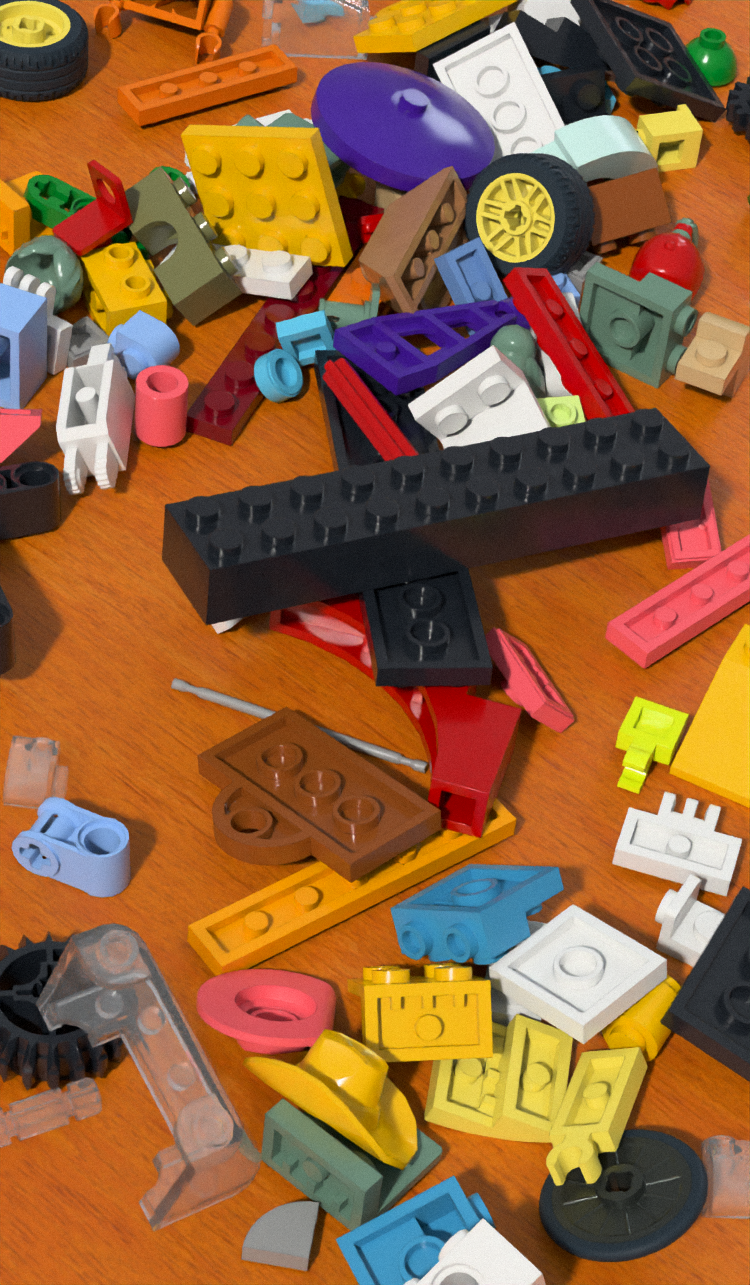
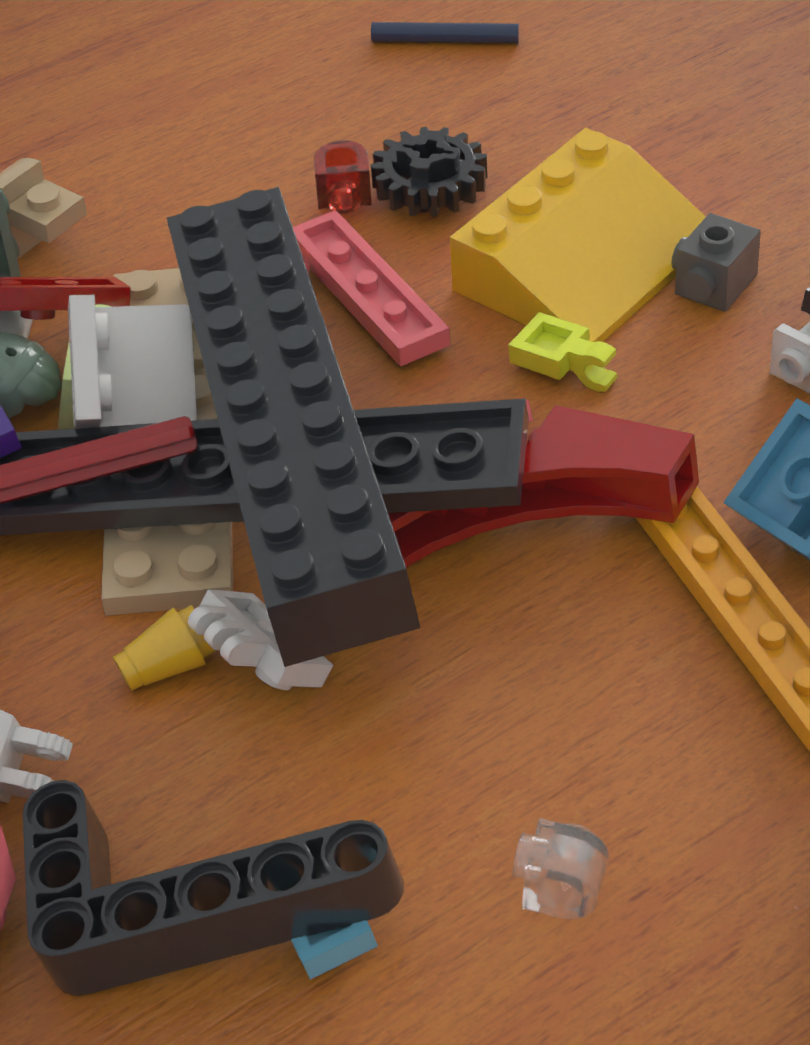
camera: 70 degrees left, 0 degrees up
light blue piece [11,797,131,898] -> none
light grey piece [171,678,428,774] -> none
dark orange plate [197,707,441,883] -> none
white hinge [612,791,742,896] -> none

